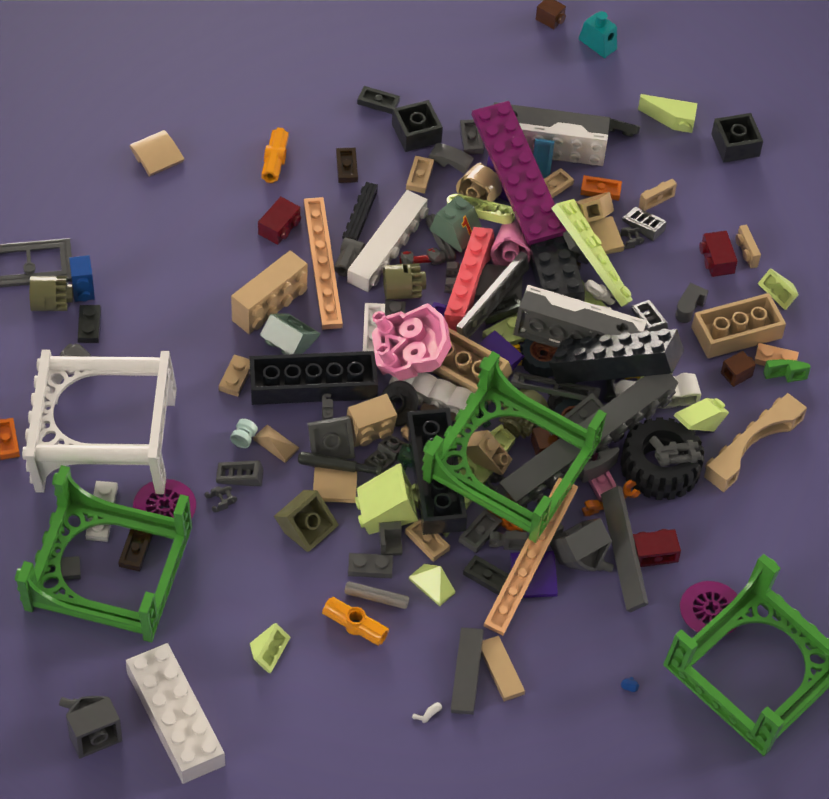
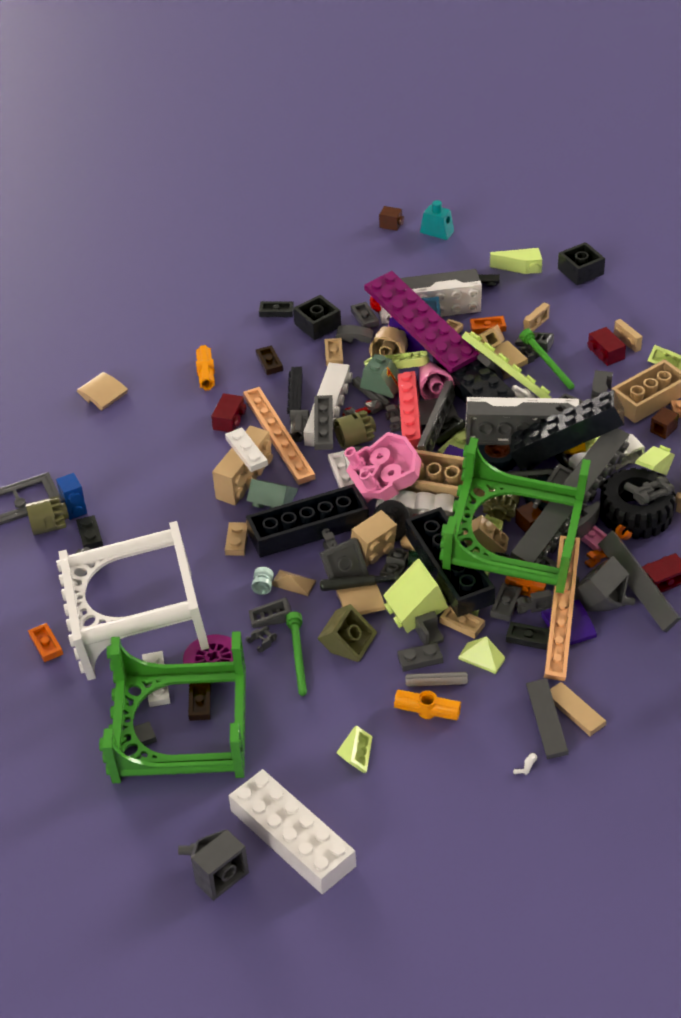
camera: 10 degrees left, 10 degrees down
none -> white plate [225,427,268,472]
none -> bright green piece [286,611,307,696]
none -> dark grey plate [314,395,333,450]
none -> bright green piece [519,328,575,390]

